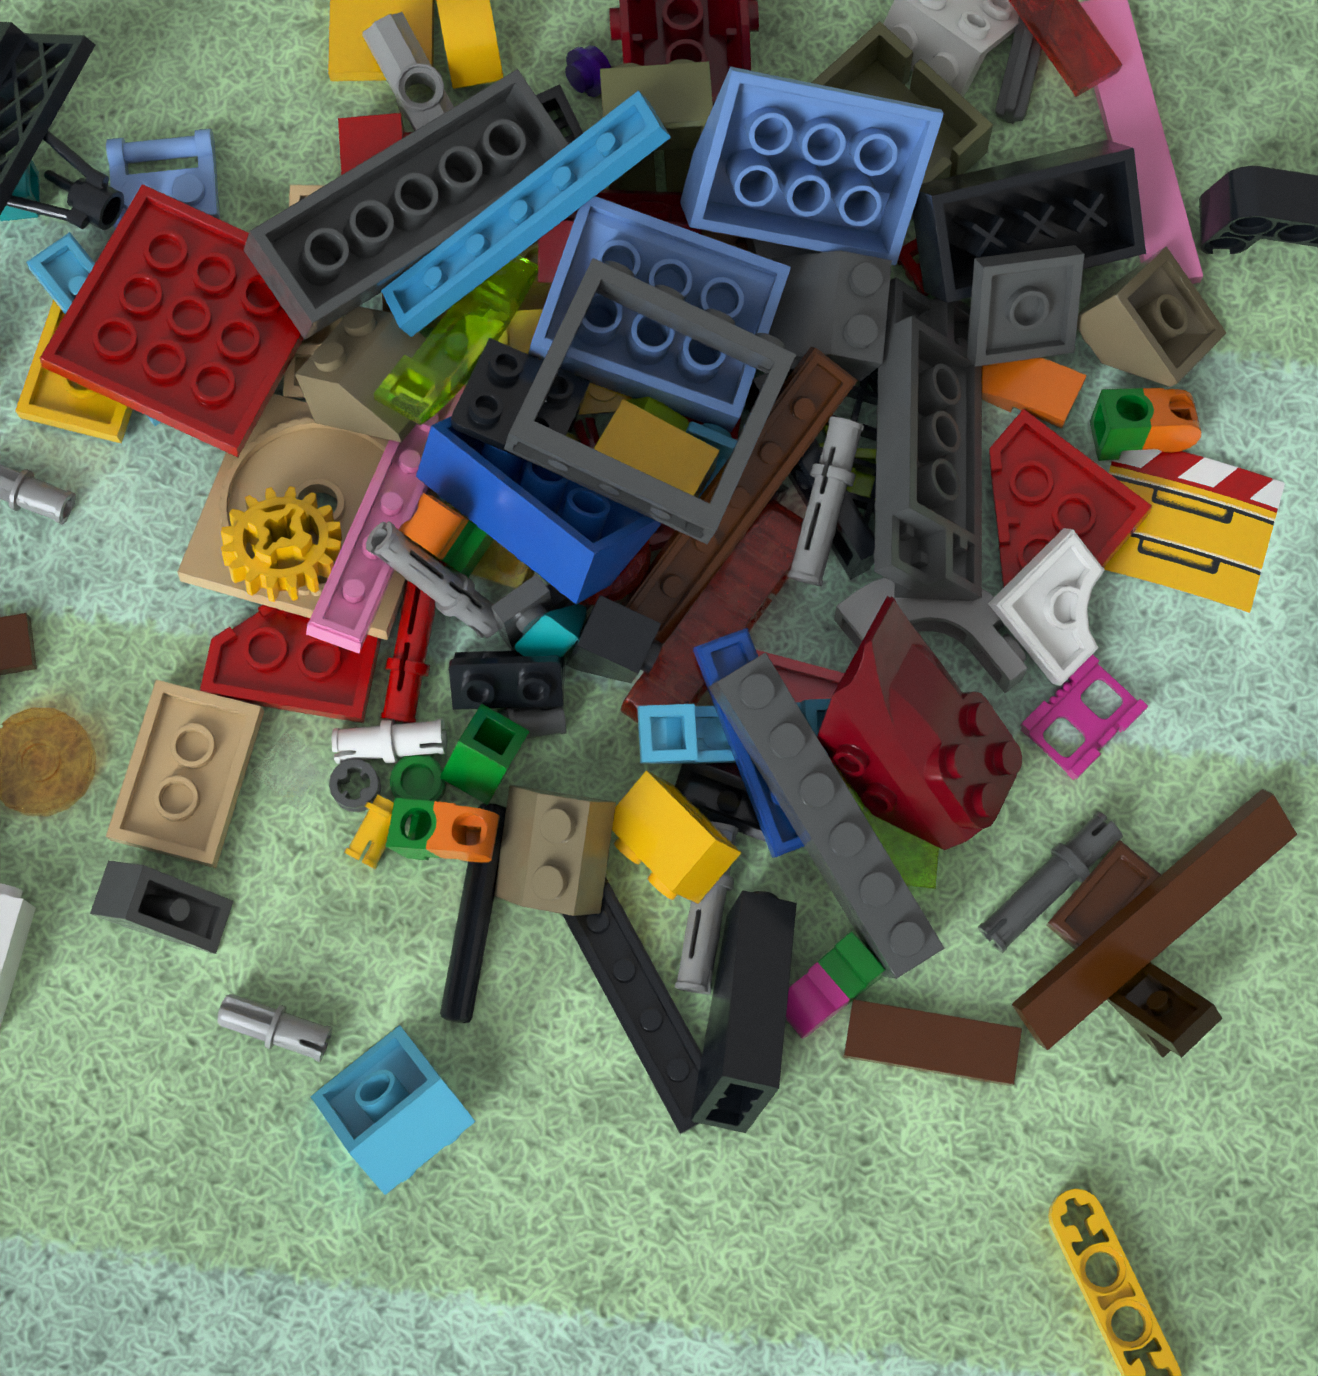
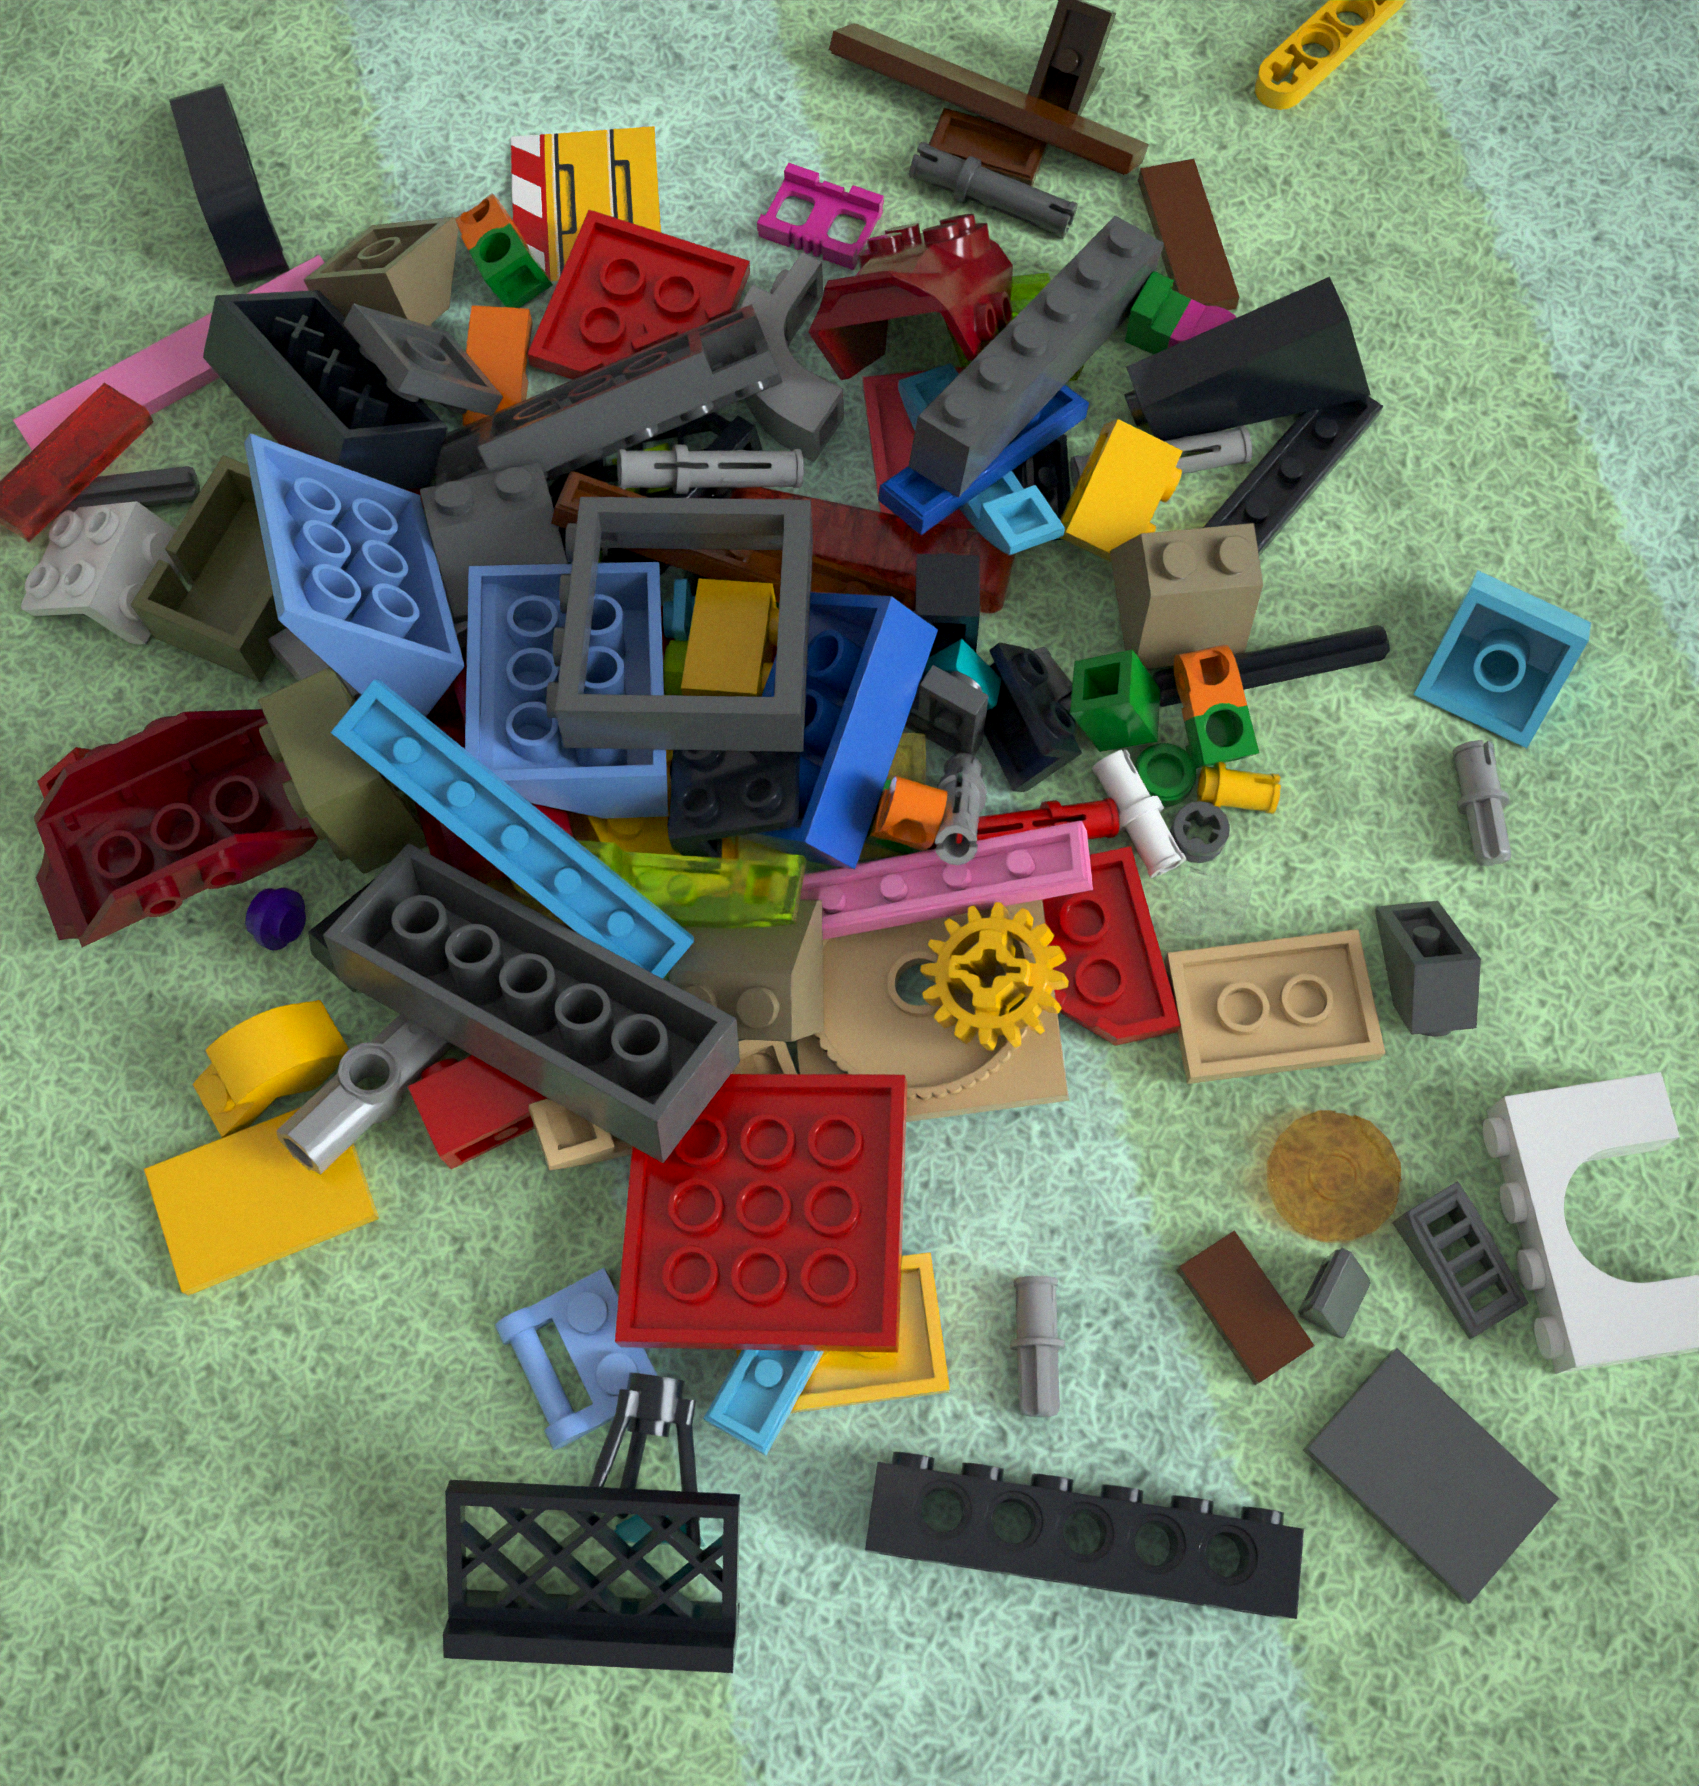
camera: 115 degrees left, 5 degrees down
white tile [988,528,1104,686] -> none

